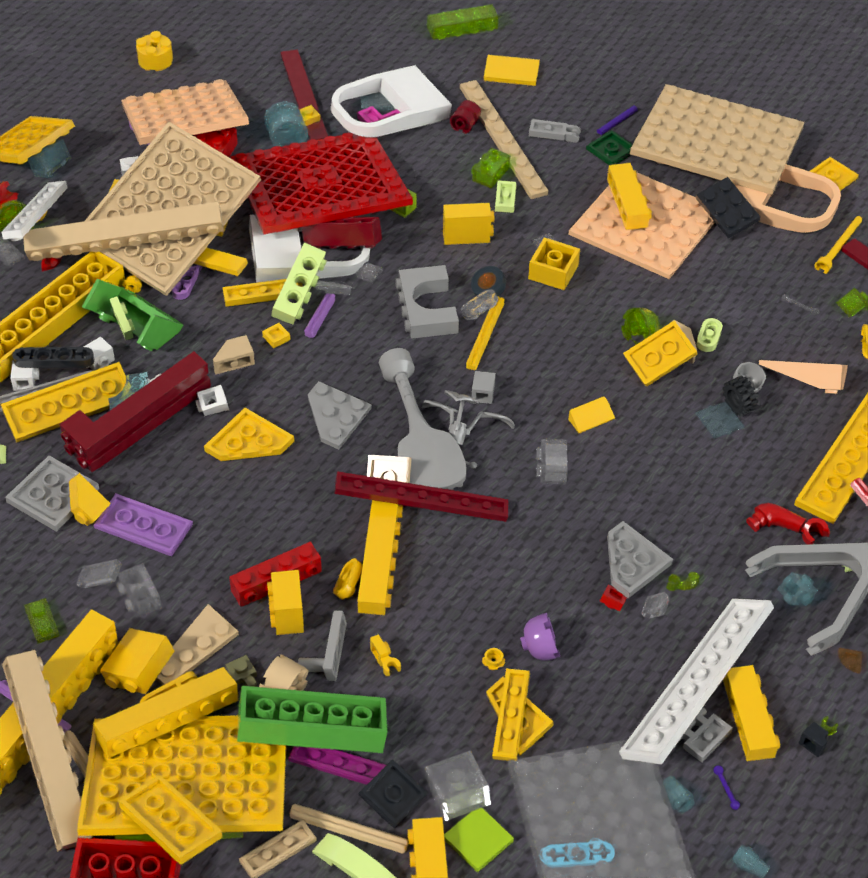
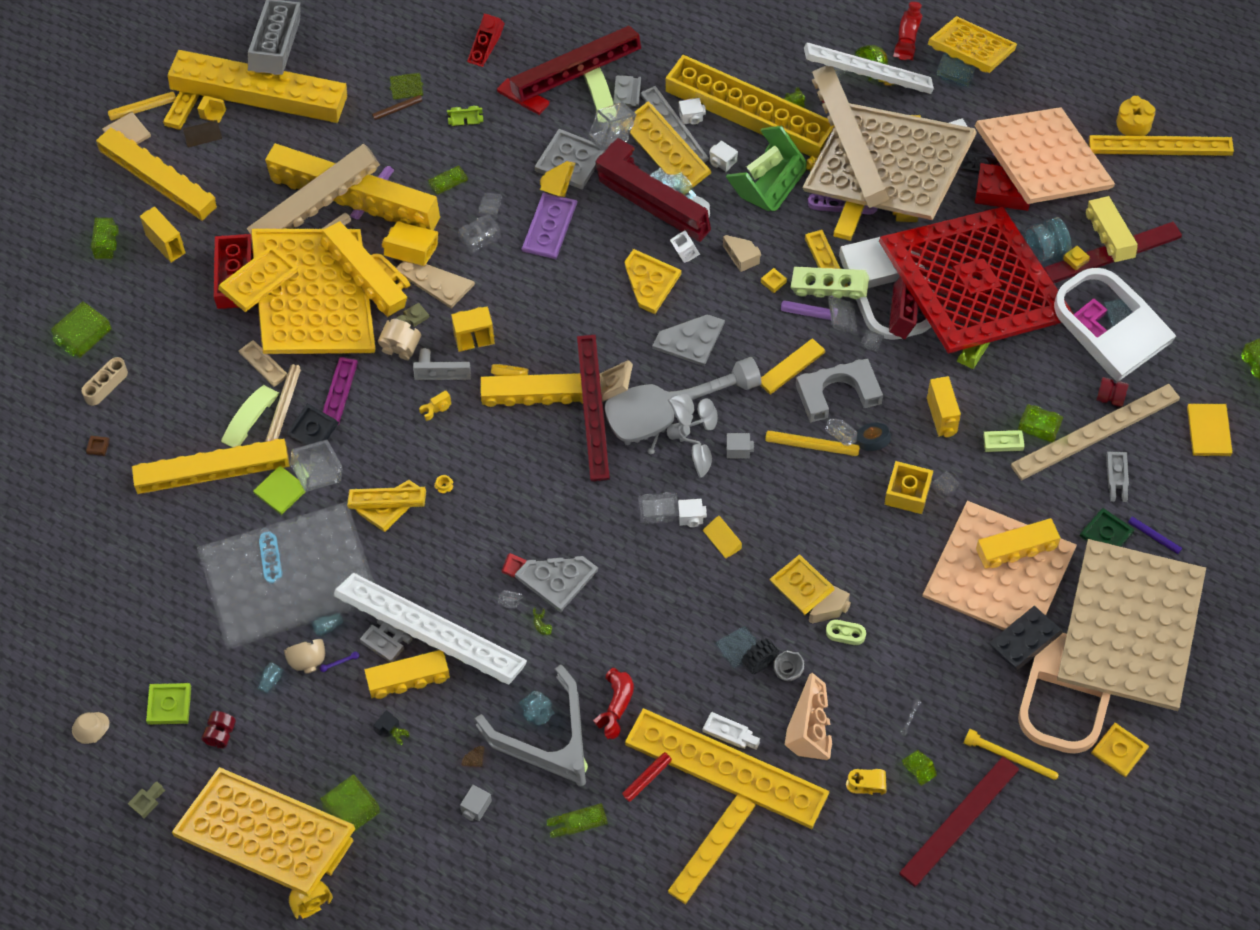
camera: 85 degrees right, 10 degrees up
black beam [12,347,95,368] -> none
red brick [229,542,322,607] -> none
bright green brick [237,686,387,753] -> none
medium lavender cylinder [520,613,560,661] -> none
clear neon green cylinder [621,307,660,345] -> none
none -> tan cylinder [284,639,325,674]
none -> clear brick [588,102,637,151]
none -> white brick [678,499,707,527]
none -> white hinge [703,712,760,750]
none -> yellow tile [760,338,825,395]
none -> clear neon green brick [783,87,805,107]
none -> light yellow brick [1086,196,1138,262]
none -> yellow plate [1089,135,1234,156]

